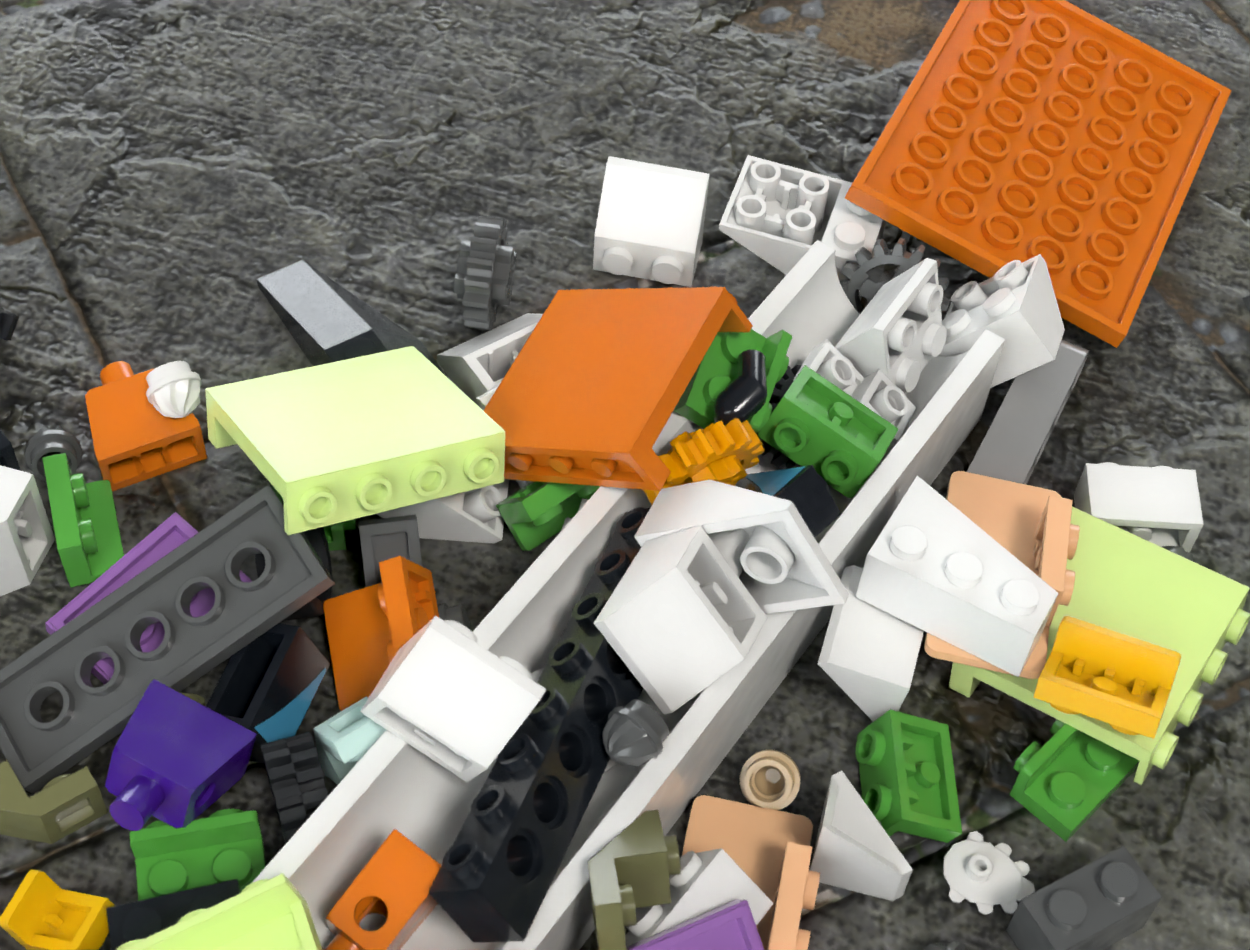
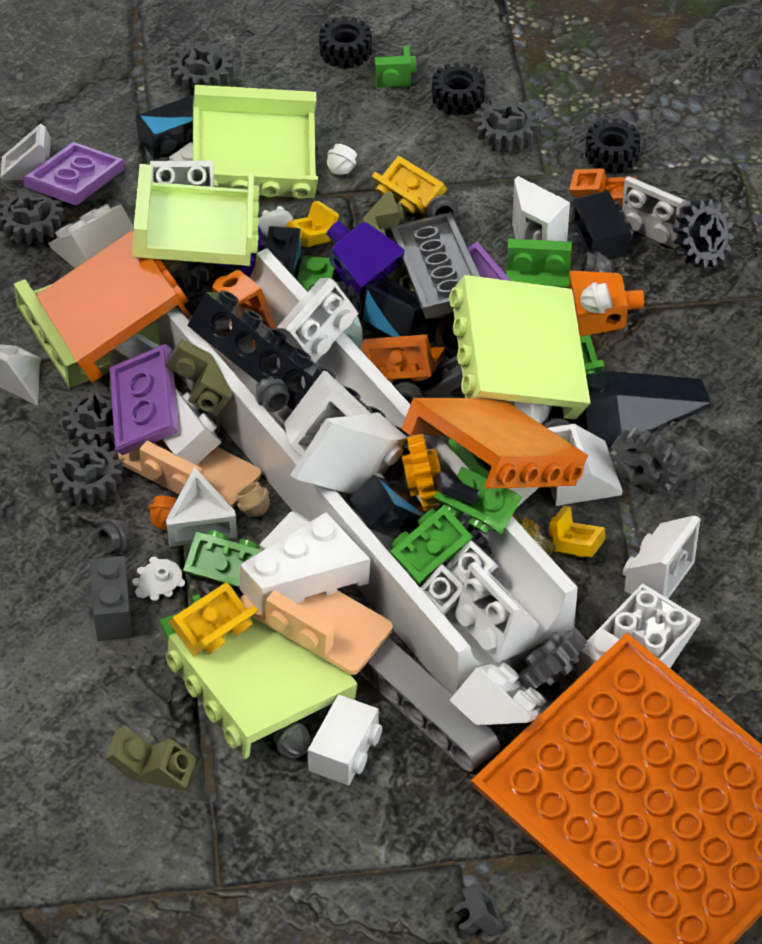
camera: 115 degrees right, 5 degrees down
none -> orange plate [148,495,177,530]

